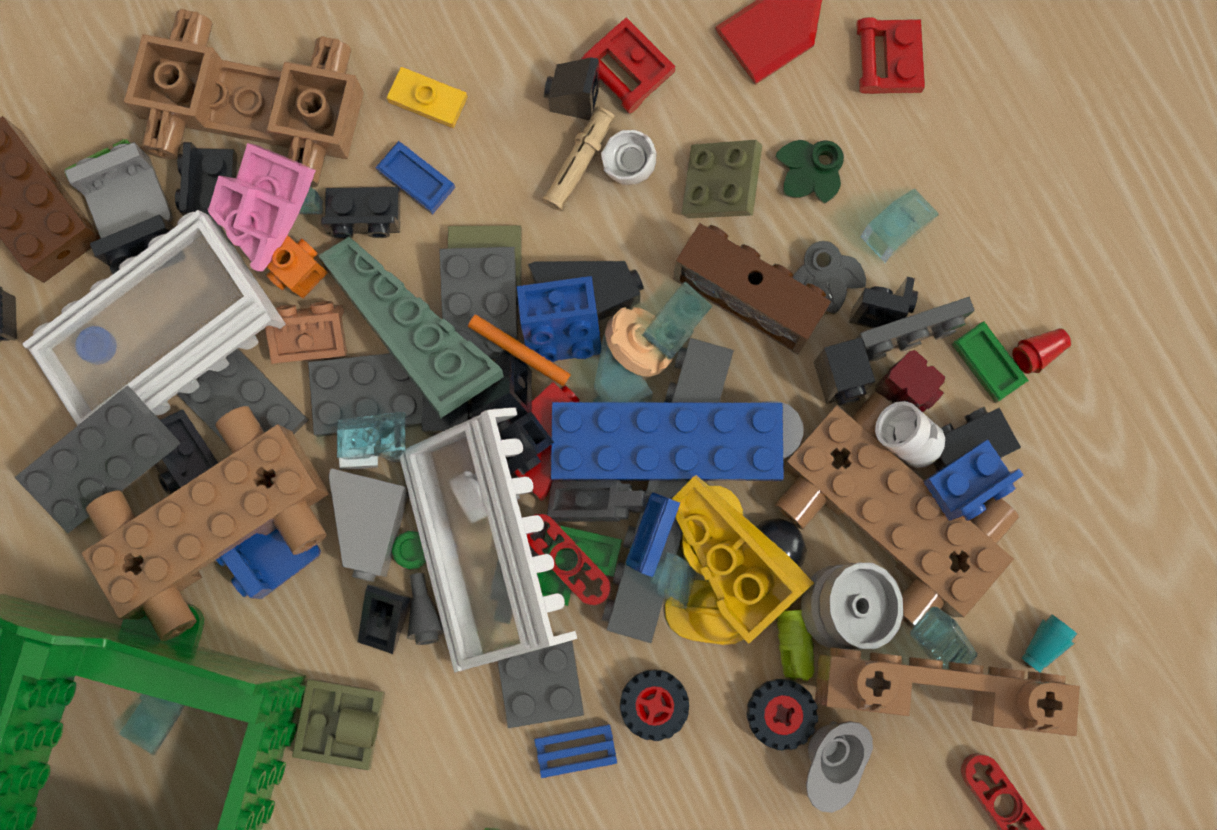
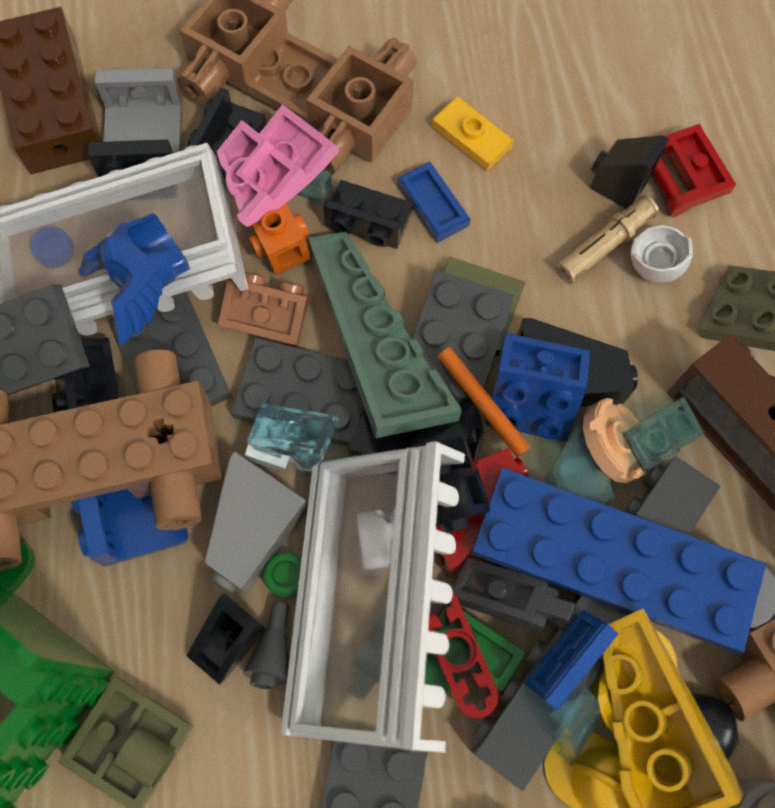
camera: 15 degrees right, 10 degrees down
none -> blue helmet [78,213,190,344]

